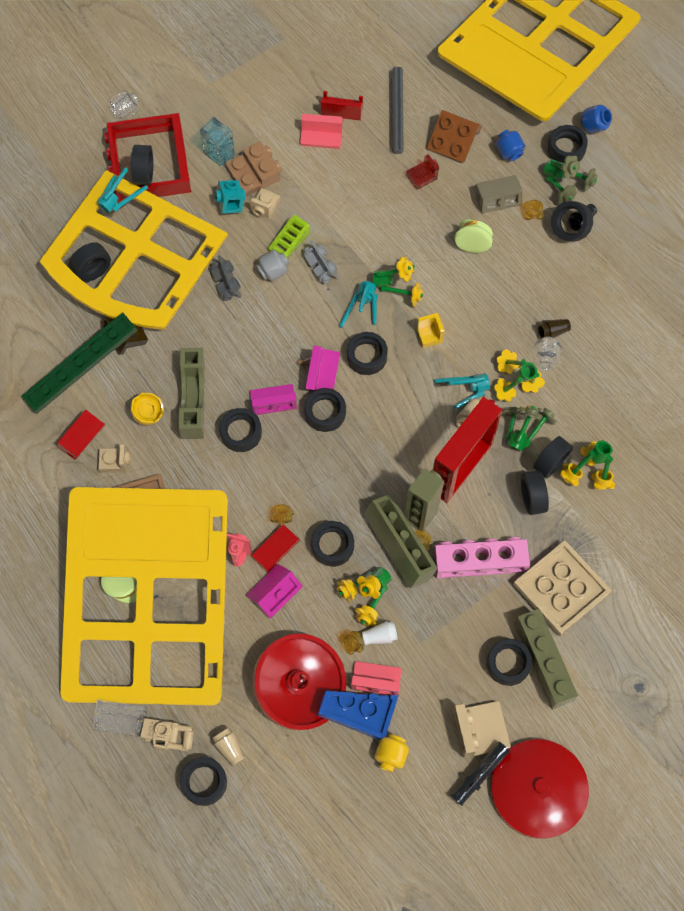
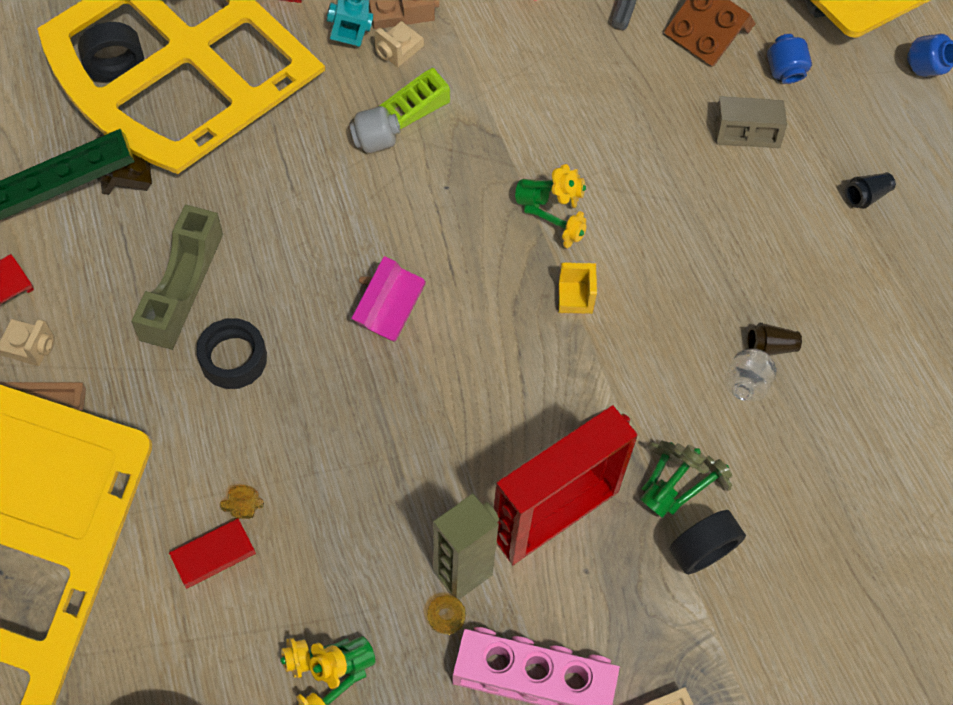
camera: 15 degrees right, 5 degrees down
yellow hair [130,393,164,426] -> none
dark grey hinge [210,255,242,301] -> none
coral hinge [227,533,252,567] -> none
dark pink panel [246,564,303,619] -> none
dark pink panel [250,384,297,415] -> none
light grey hinge [303,240,339,284] -> none
black tyre [304,388,346,432] -> none
black tyre [311,521,354,567] -> none
teal plant [339,281,378,328] -> none
black tyre [347,332,388,375] -> none
olive brick [364,494,438,589] -> none
clear red bracket [406,154,439,190] -> none
teal plant [434,373,490,409] -> none
yellowish green piece [455,219,493,253] -> none
yellow plant [493,349,545,402] -> none
black tyre [521,470,549,515] -> none
clear yellow plate [523,200,545,220] -> none
plant [544,156,598,204] -> none
black tyre [548,125,588,163] -> none
black tyre [551,201,593,241] -> none
plant [560,440,616,490] -> none

